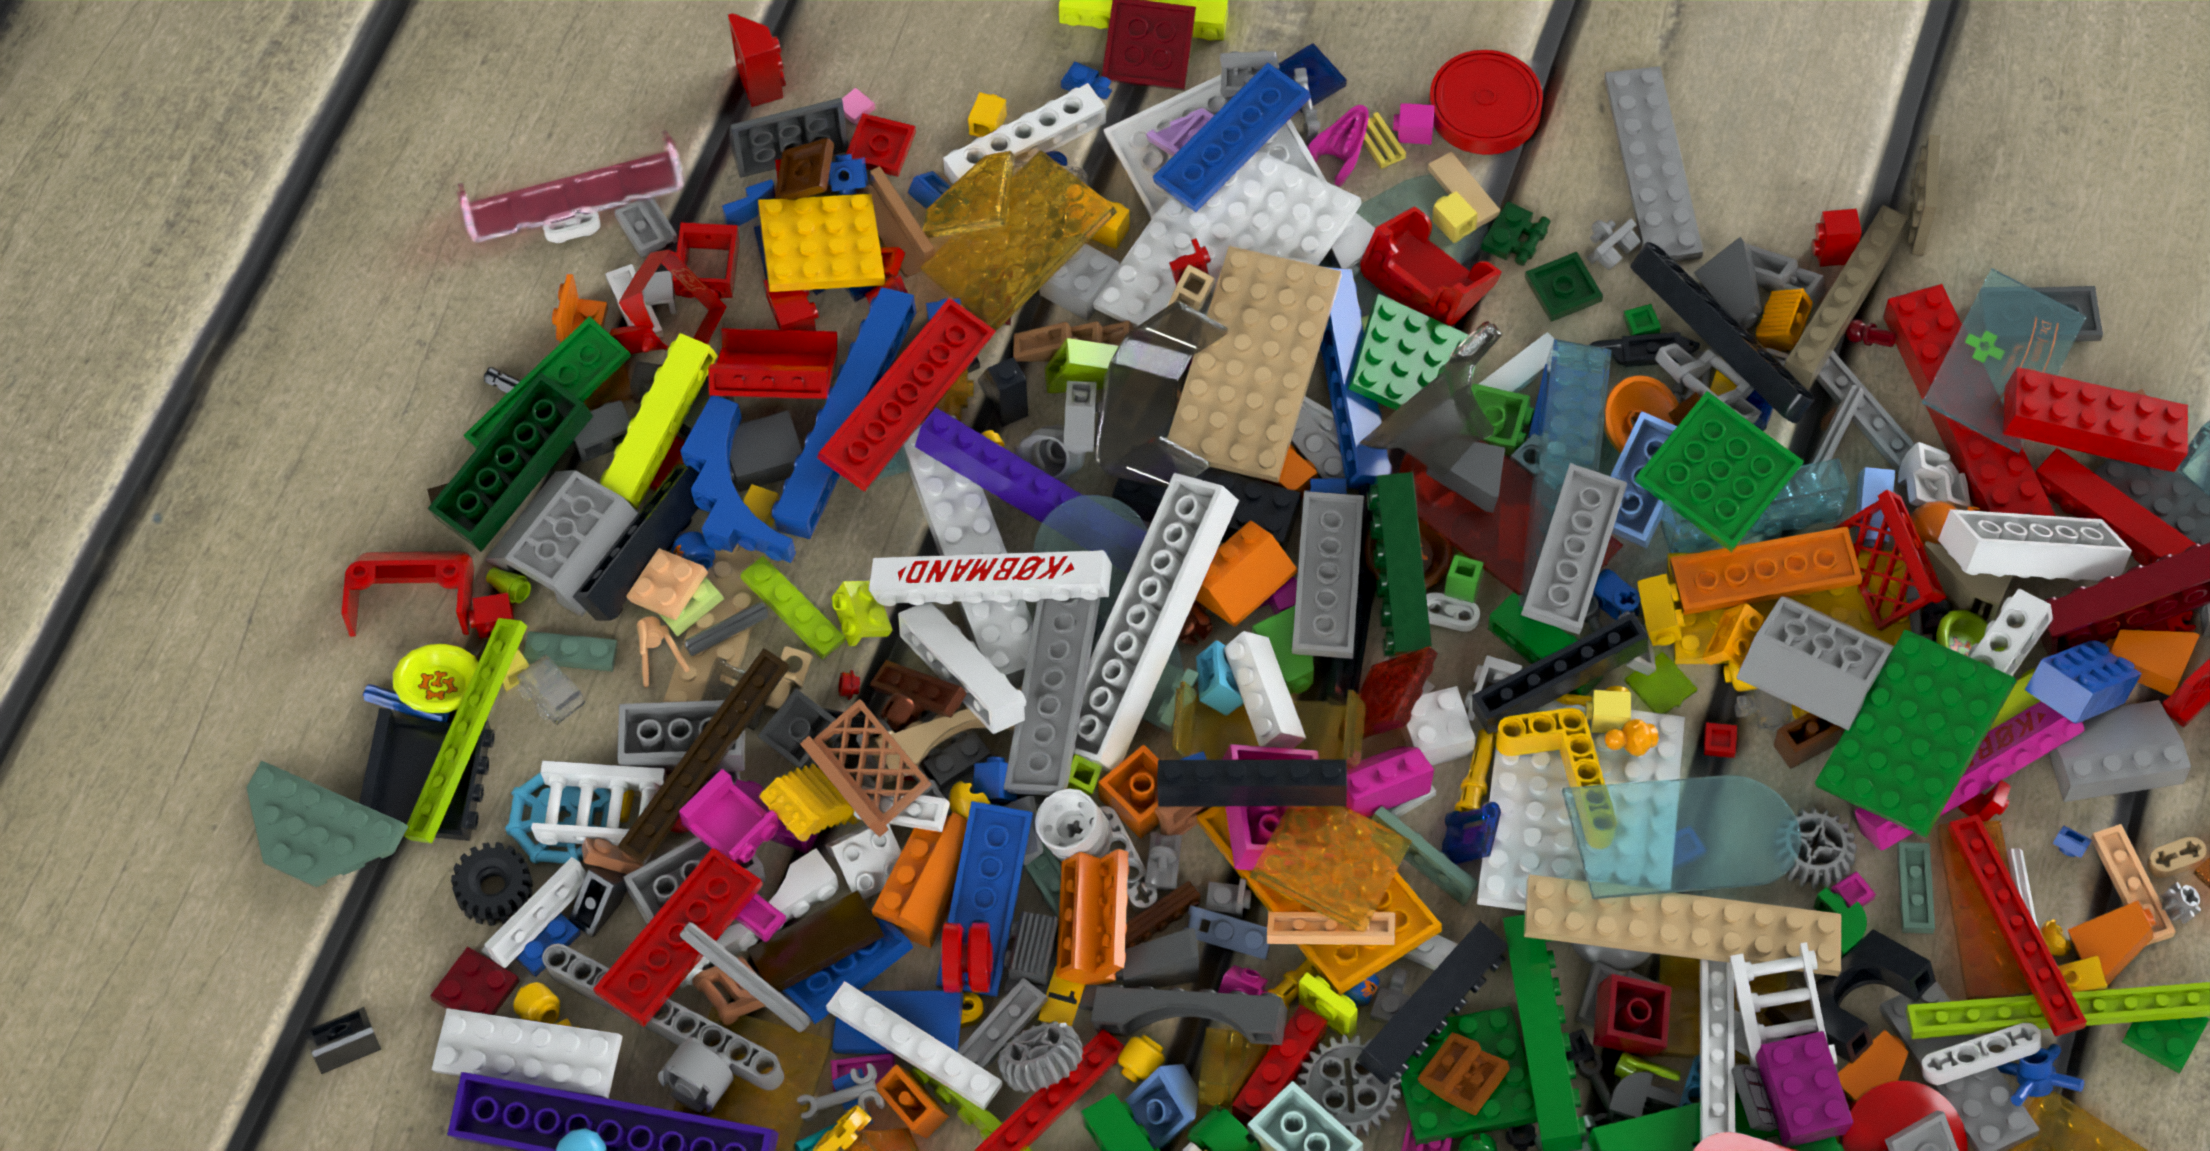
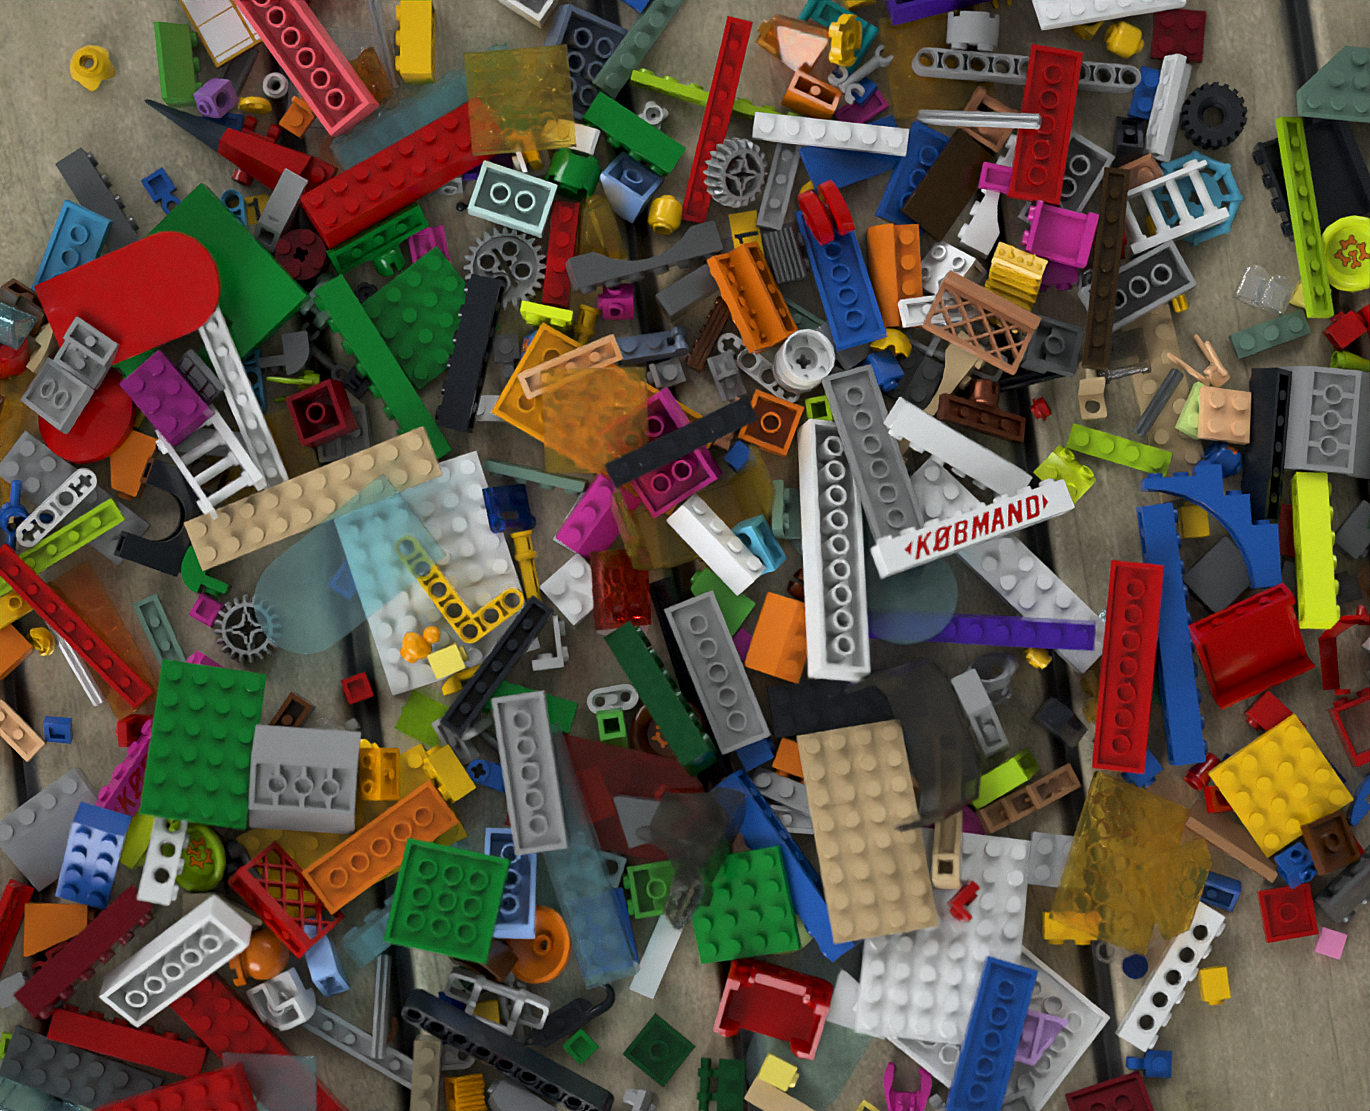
camera: 155 degrees right, 25 degrees up
dark orange slope [1417,1032,1510,1116] -> none

